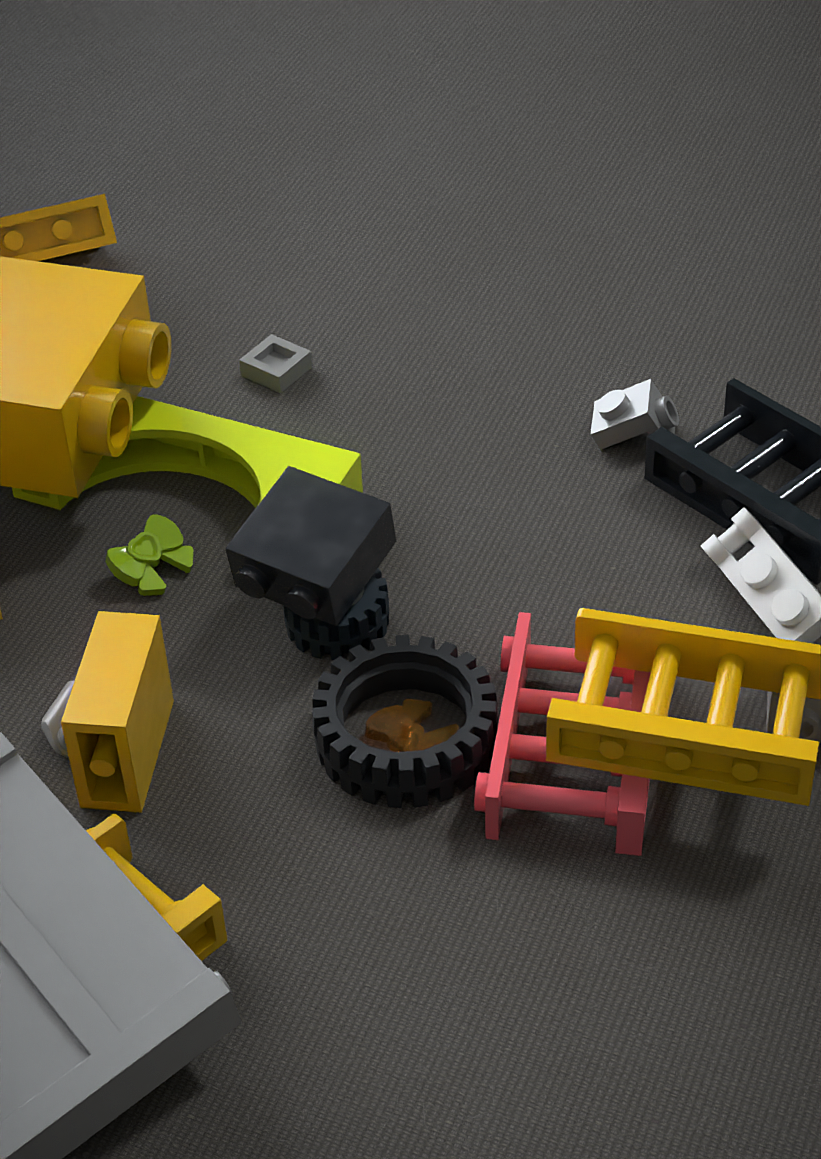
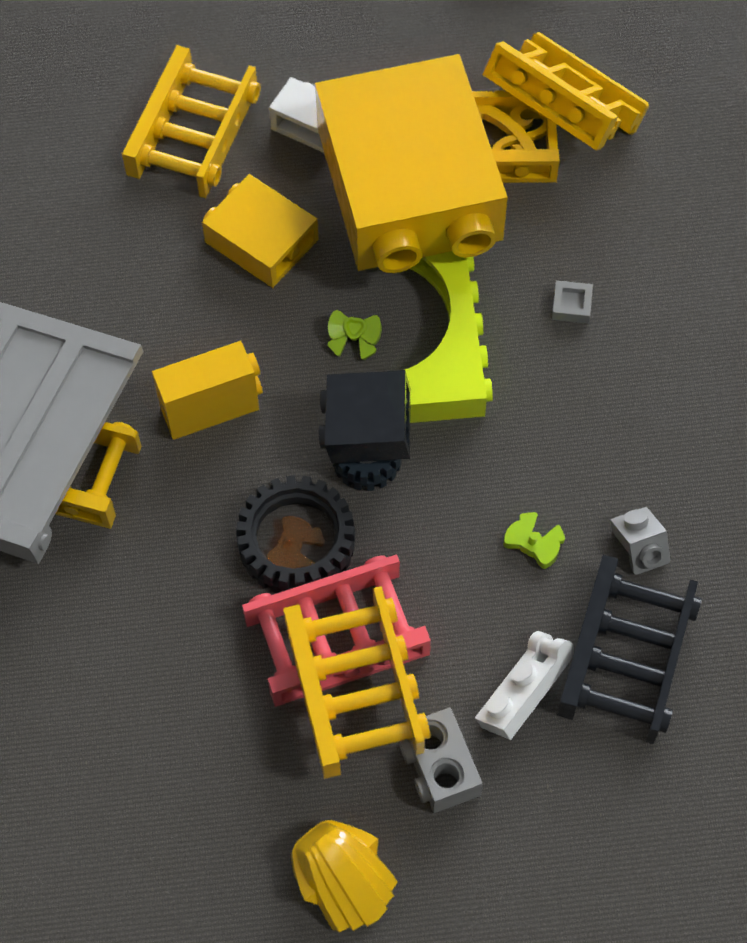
camera: 60 degrees right, 20 degrees up
none -> lime piece [503,512,565,569]

